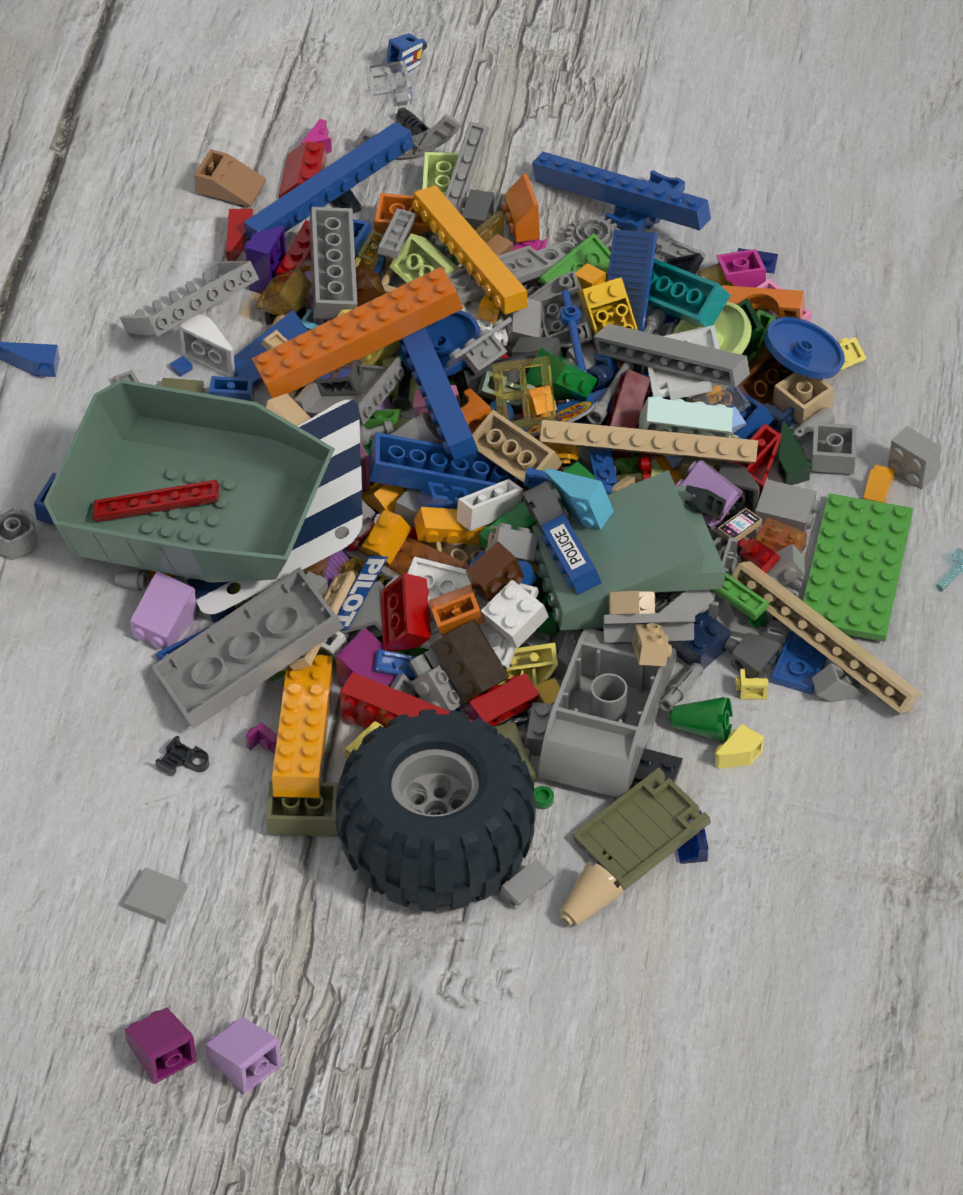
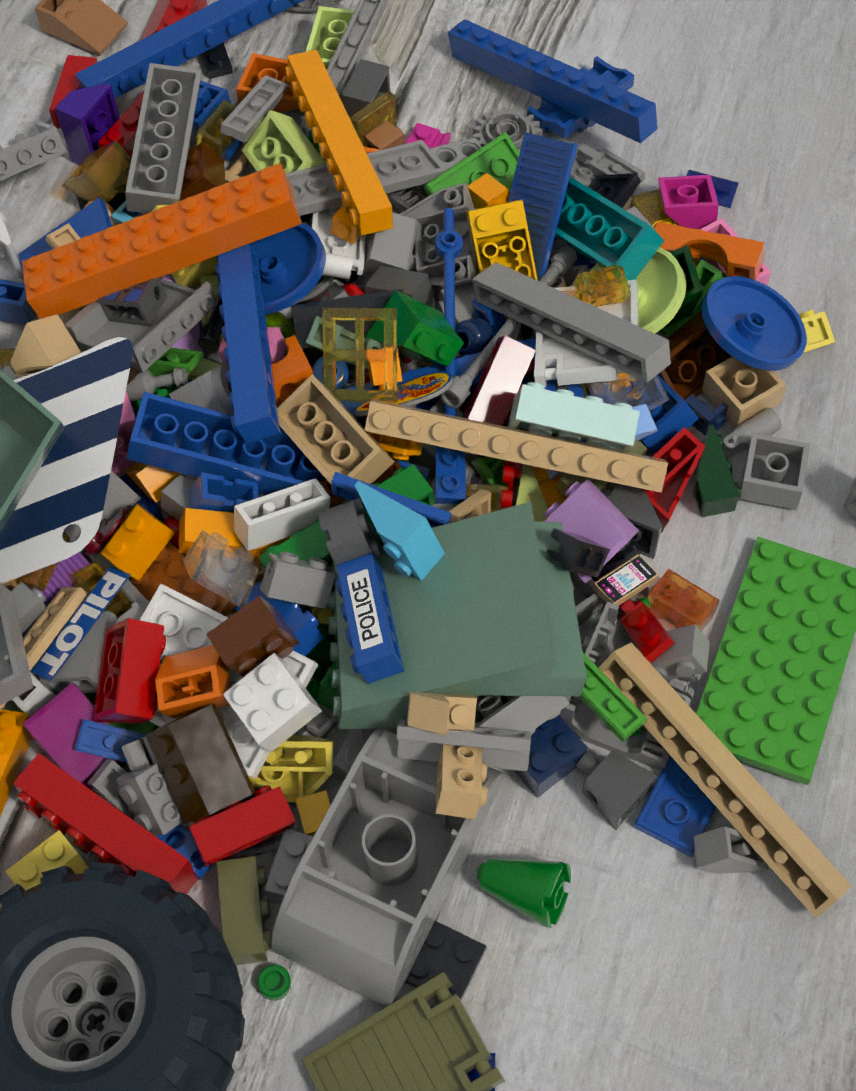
camera: 10 degrees right, 10 degrees up
light grey bracket [446,317,513,374] -> none
orange slope [501,174,540,242] -> none
light grey pin [659,663,703,711] -> none
light yellow slope [714,724,764,769] -> none
light yellow bracket [735,669,768,700] -> none
light grey brick [755,479,819,537] -> none
light orange slope [863,464,895,503] -> none
none -> clear slope [183,530,258,608]
none -> clear yellow piece [574,265,631,307]

